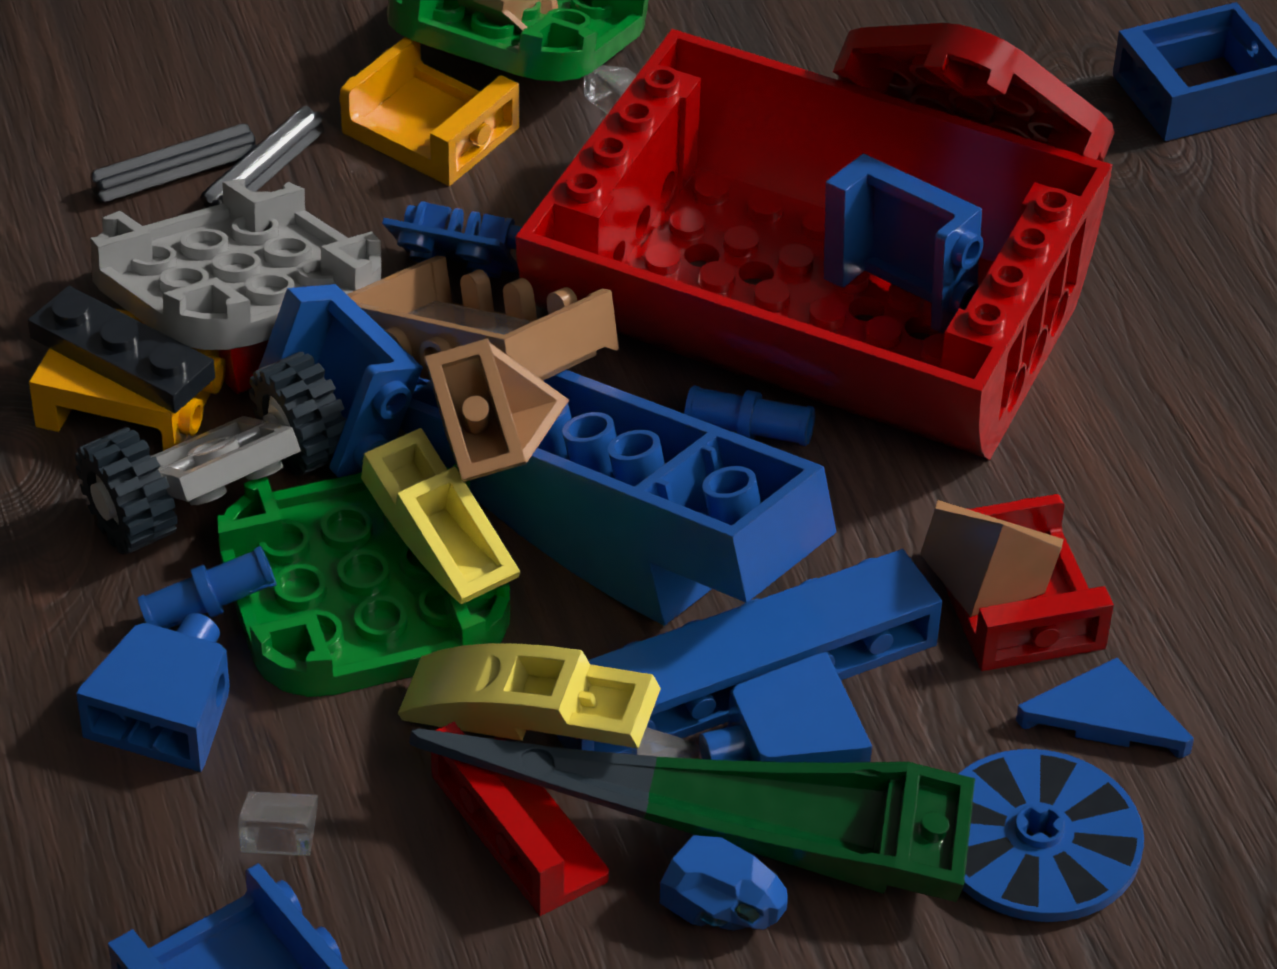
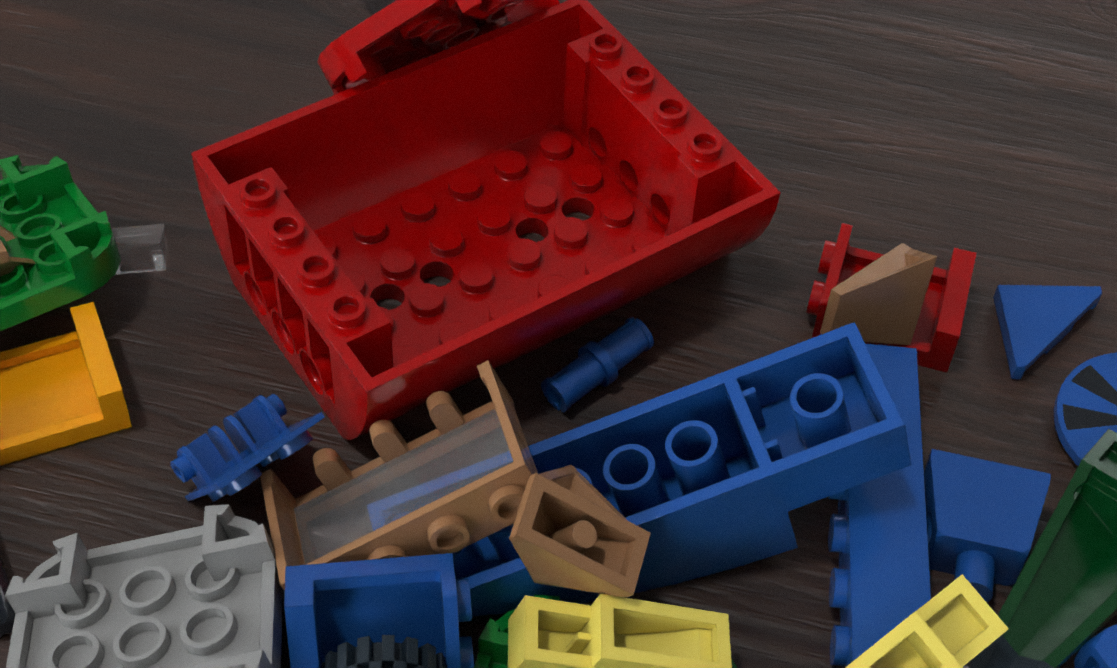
camera: 60 degrees left, 5 degrees up
blue panel [824,153,984,334] -> none

